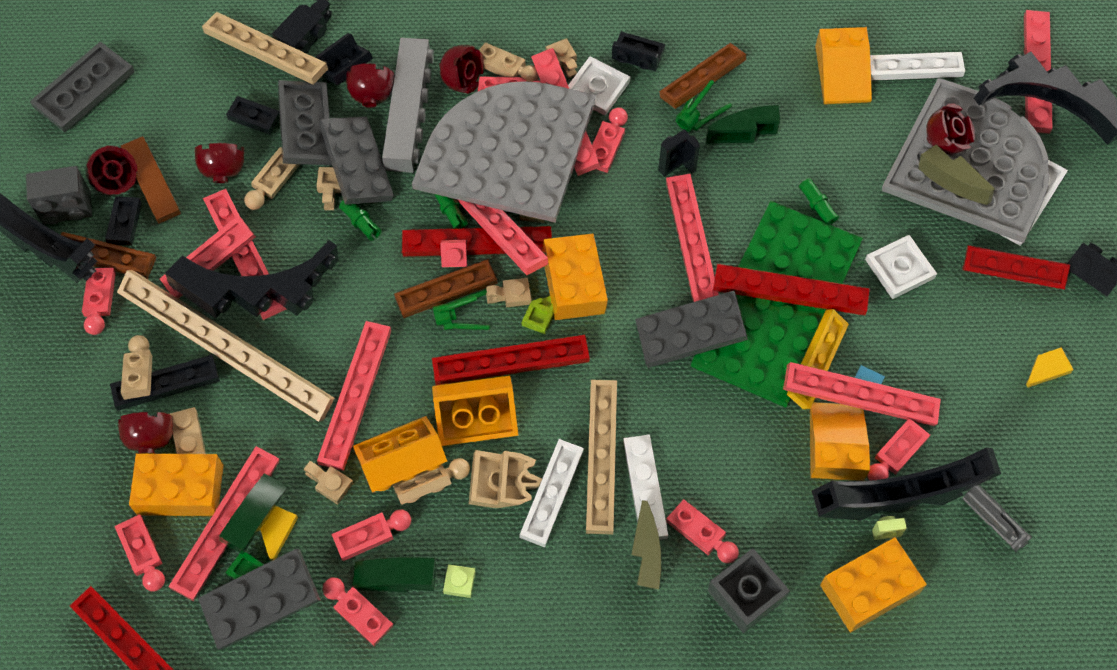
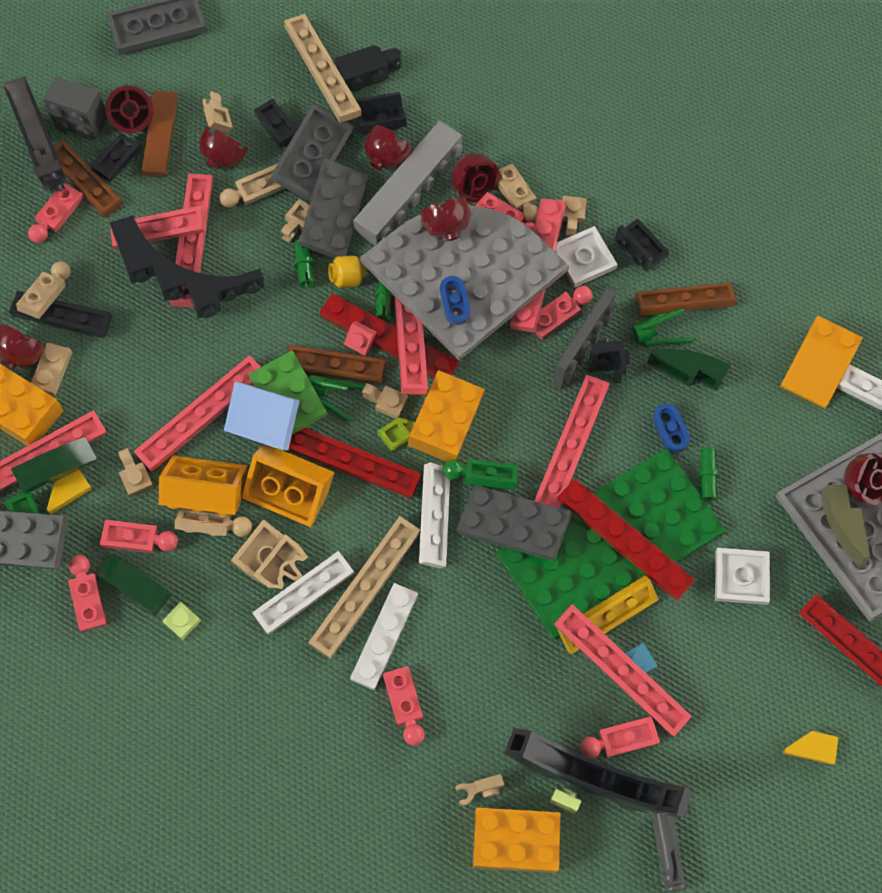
camera: 30 degrees right, 5 degrees up
tan plate [117,270,334,422] -> none
olive slope [631,500,661,590] -> none
dark grey brick [707,548,790,634] -> none
light orange slope [810,402,870,481] -> none
none -> tan plate [203,91,233,133]
none -> light blue tile [224,382,300,450]
none -> bright green plate [248,351,328,435]
none -> yellow head [328,256,366,288]
none -> white plate [419,463,450,569]
none -> dark red cylinder [420,197,471,242]
none -> blue plate [440,276,470,325]
none -> green plate [443,459,518,490]
none -> tan plate [455,774,504,806]
none -> dark grey plate [552,288,616,390]
none -> blue plate [653,404,690,453]

